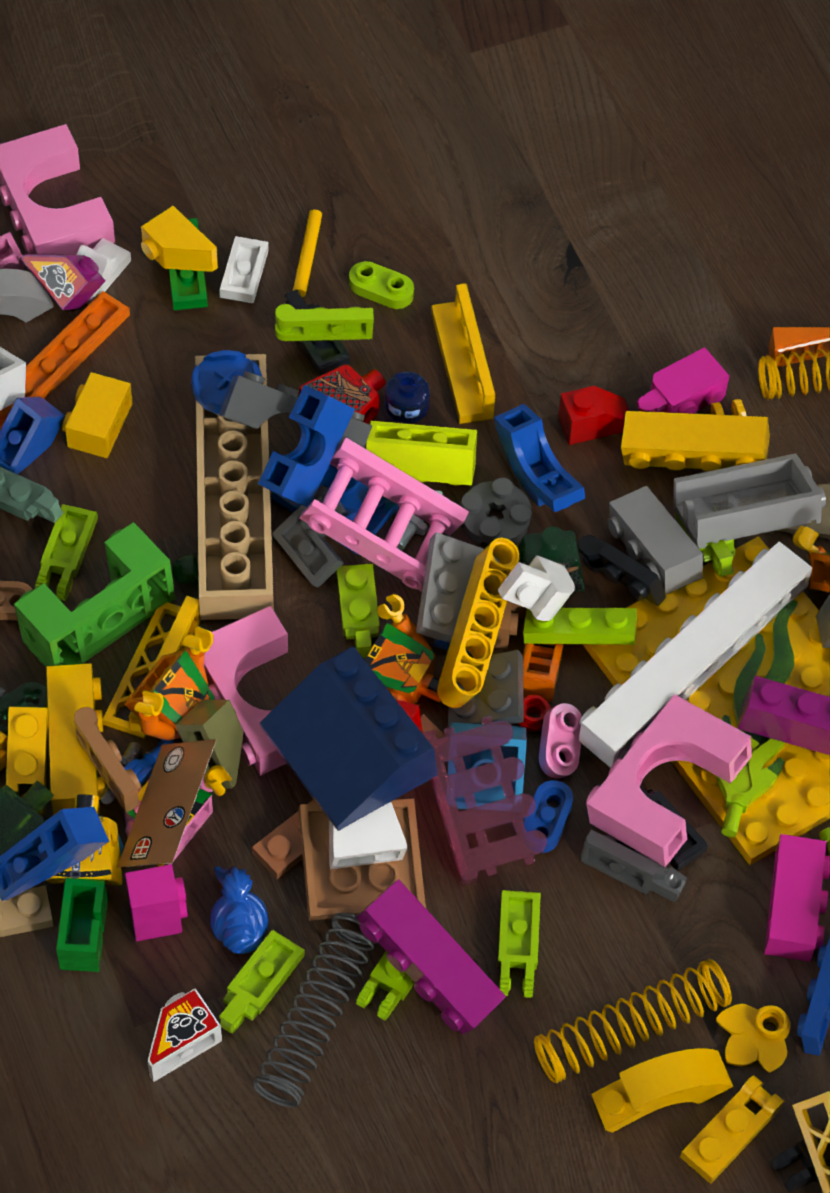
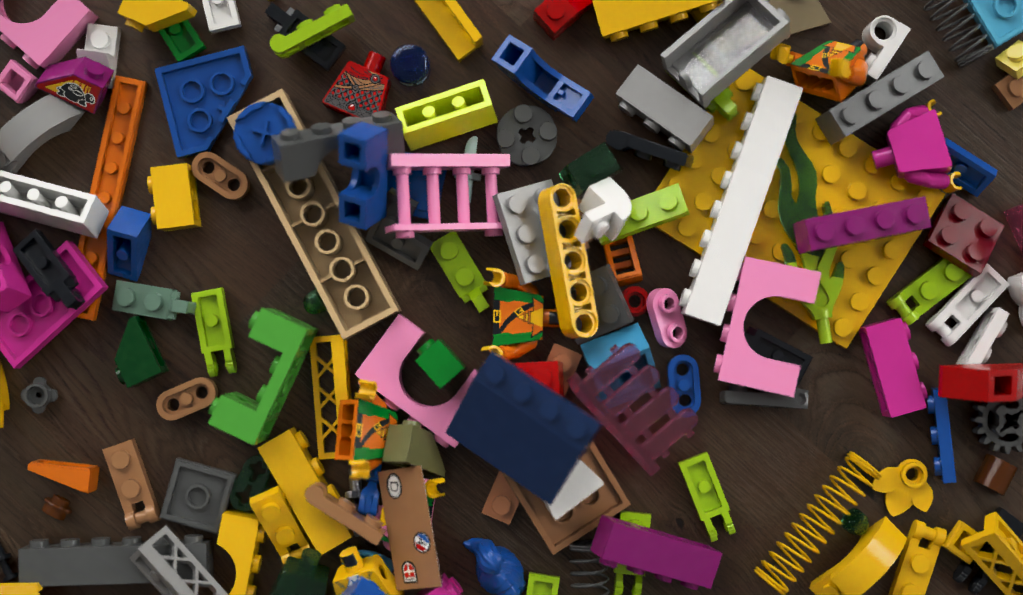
camera: 20 degrees left, 30 degrees up
none -> blue plate [154,45,253,159]
none -> medium nougat plate [191,152,250,200]
none -> green piece [415,339,466,389]
none -> clear green hinge [841,508,870,536]
none -> yellow brick [942,520,986,565]

